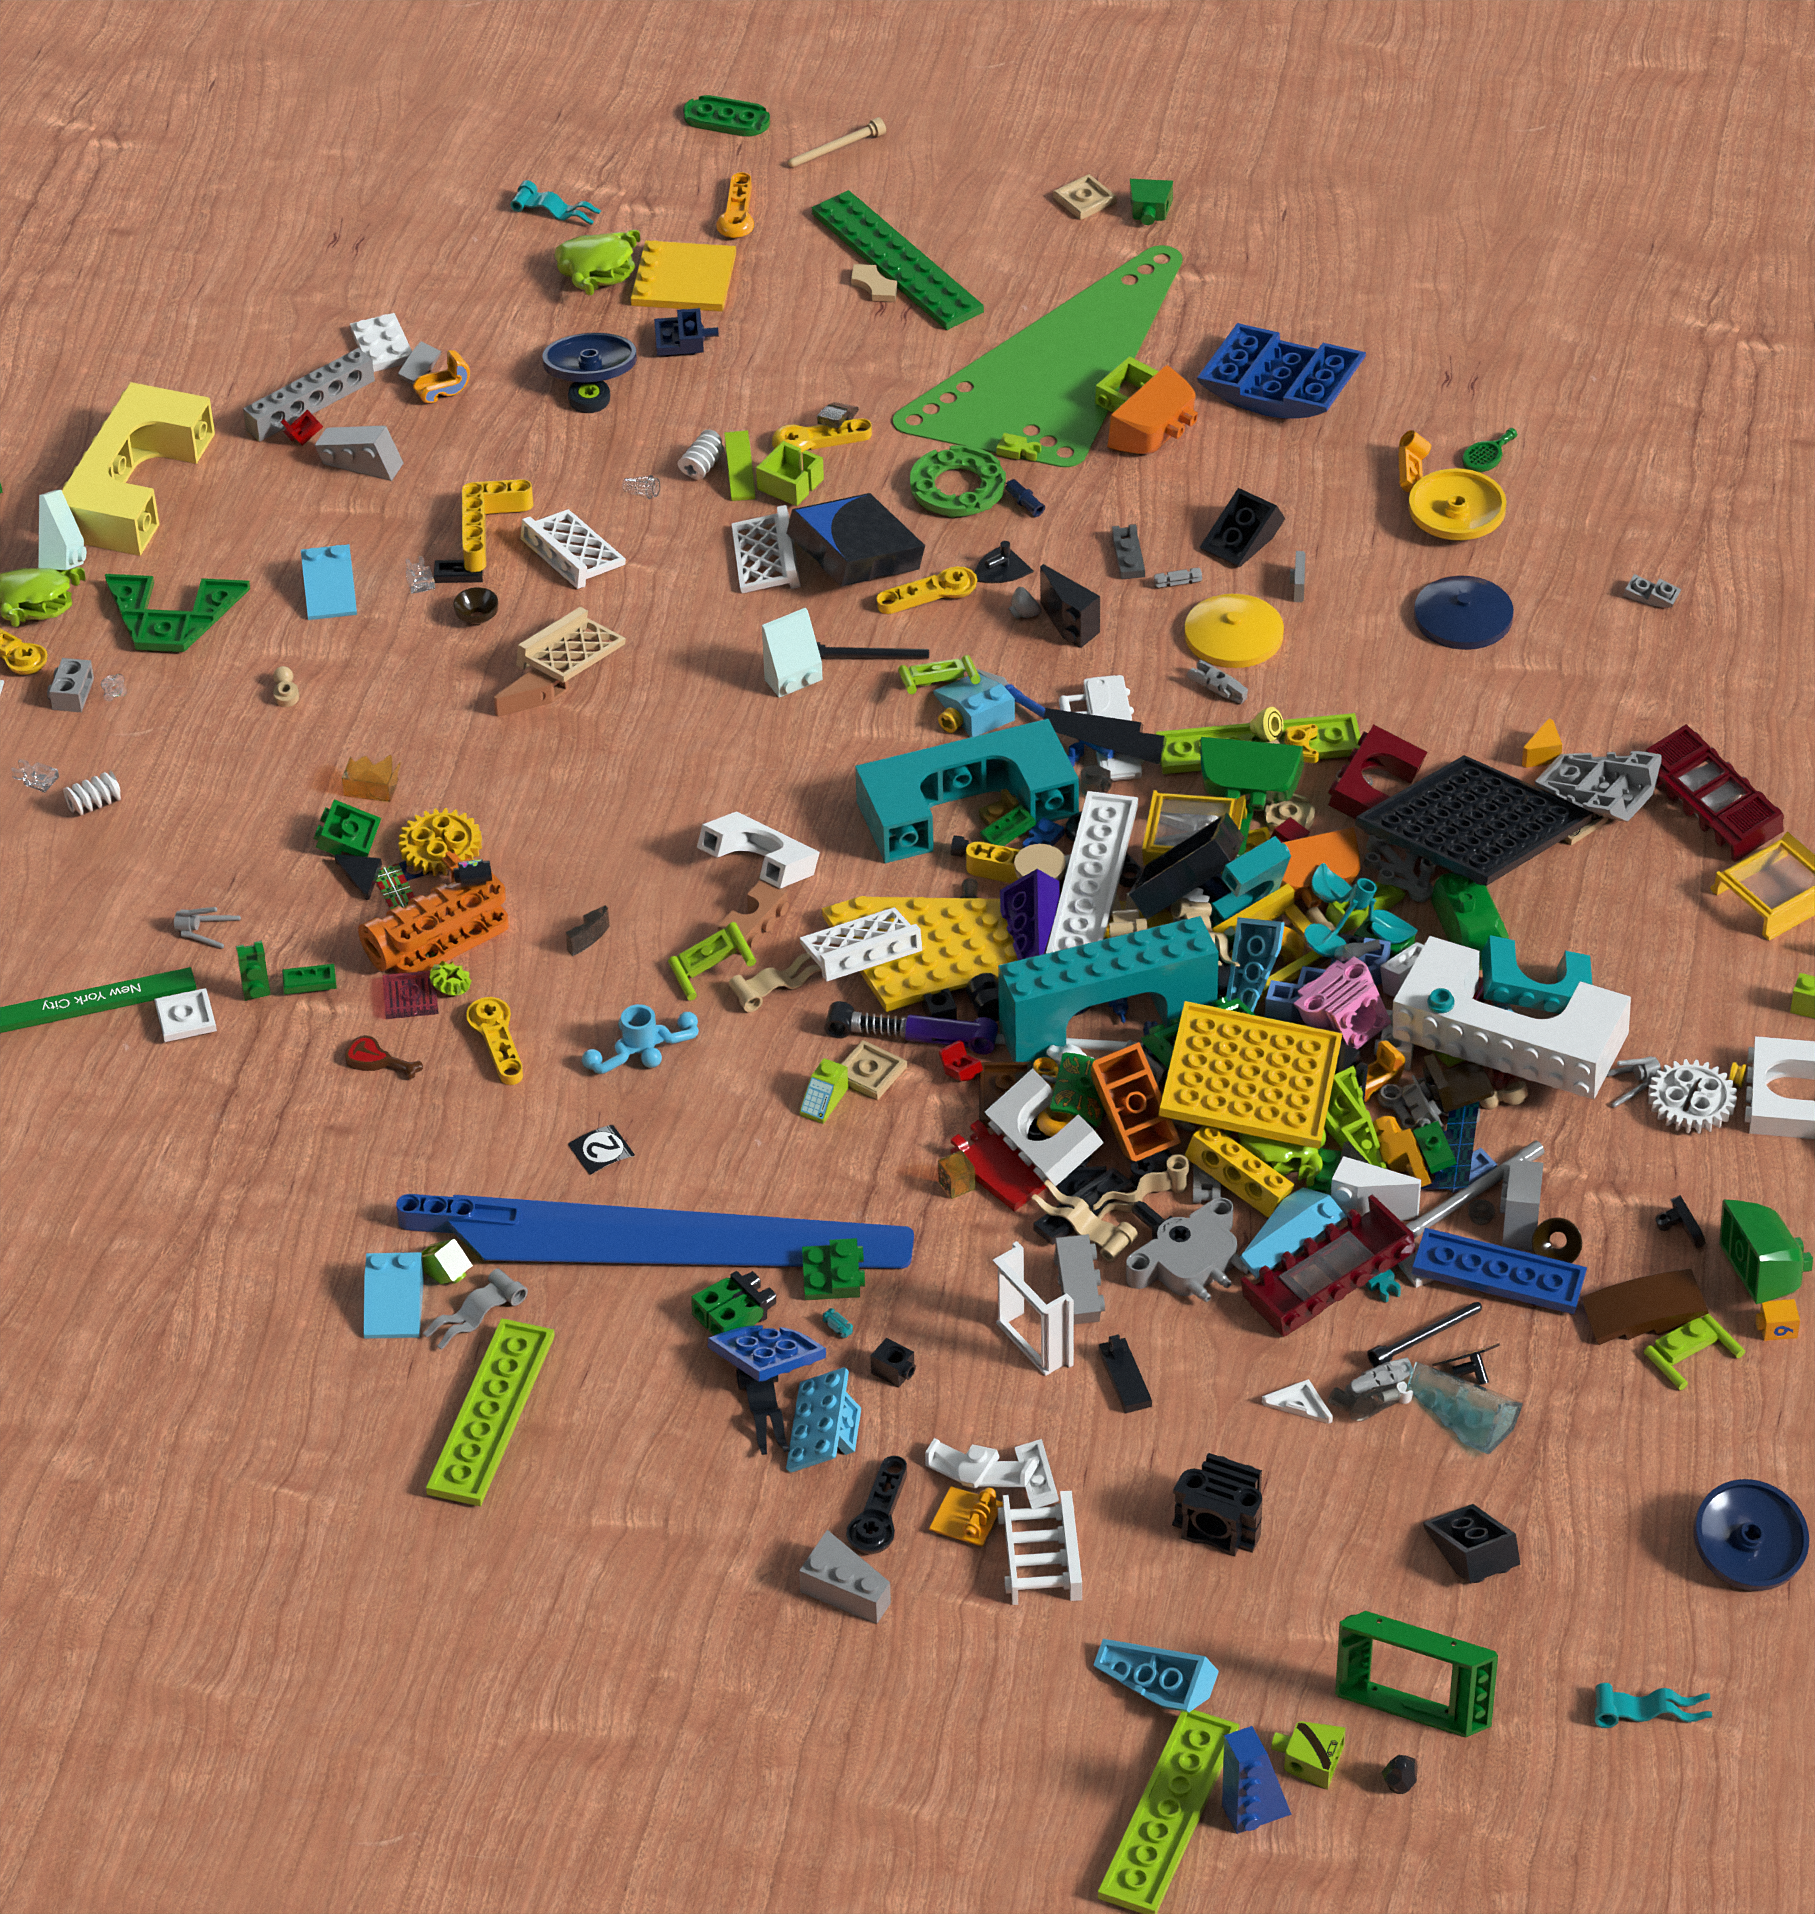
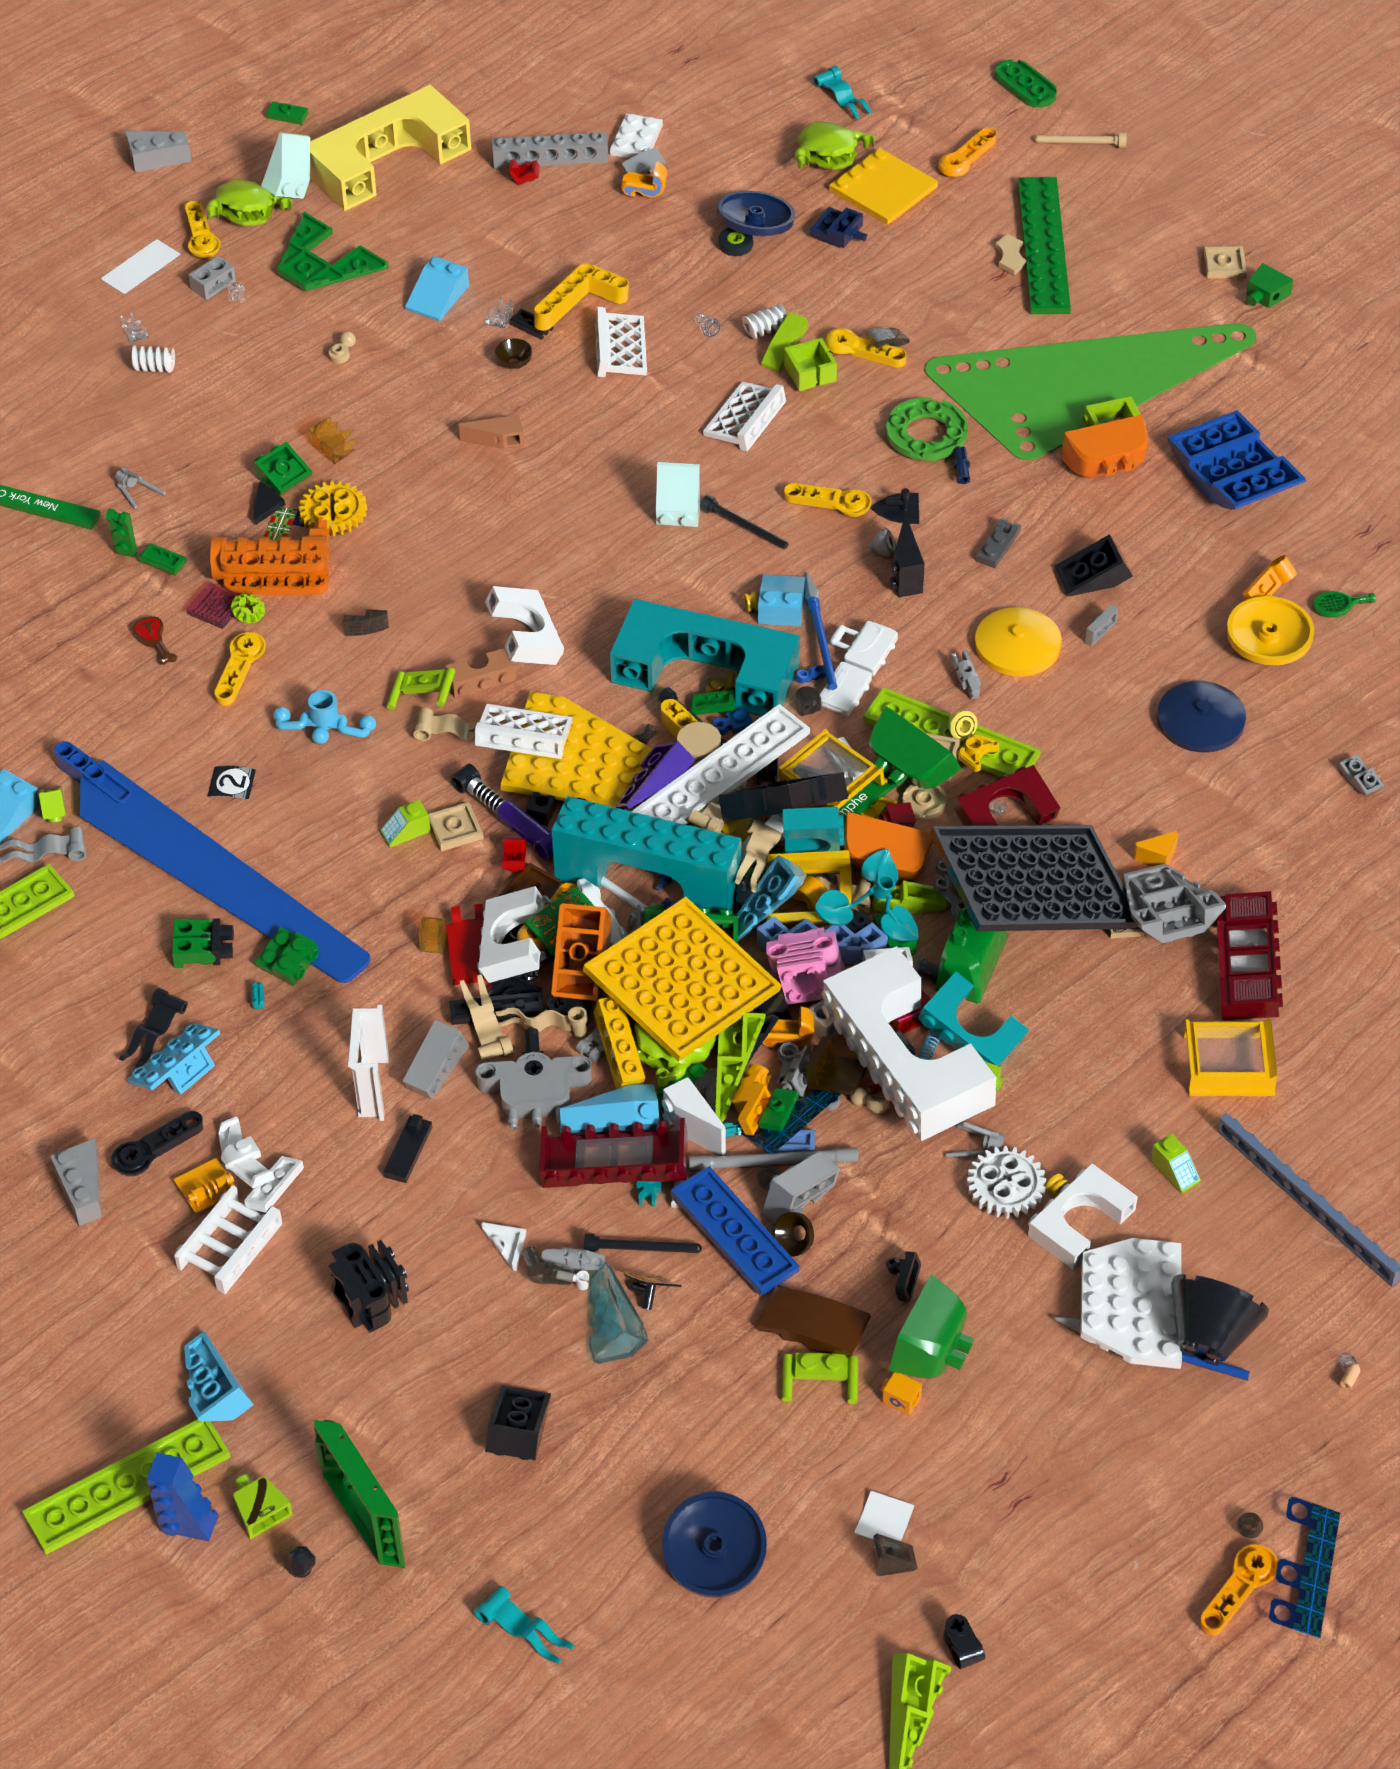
camera: 35 degrees right, 5 degrees up
white plate [154,988,217,1042] -> none
light grey wedge [314,426,404,481] -> none
black brick [453,859,492,888] -> none
tan fence [516,607,626,683] -> none
blue plate [708,1325,826,1381] -> none
black tile [786,493,925,587] -> none
black brick [870,1337,916,1388] -> none
lime plate [898,655,981,694] -> none
lime plate [996,433,1041,461] -> none
black wedge [1043,708,1167,764] -> none
light grey axle [1154,567,1202,588] -> none
dark grey piece [1334,939,1381,963] -> none
teal plate [1427,988,1455,1013] -> none

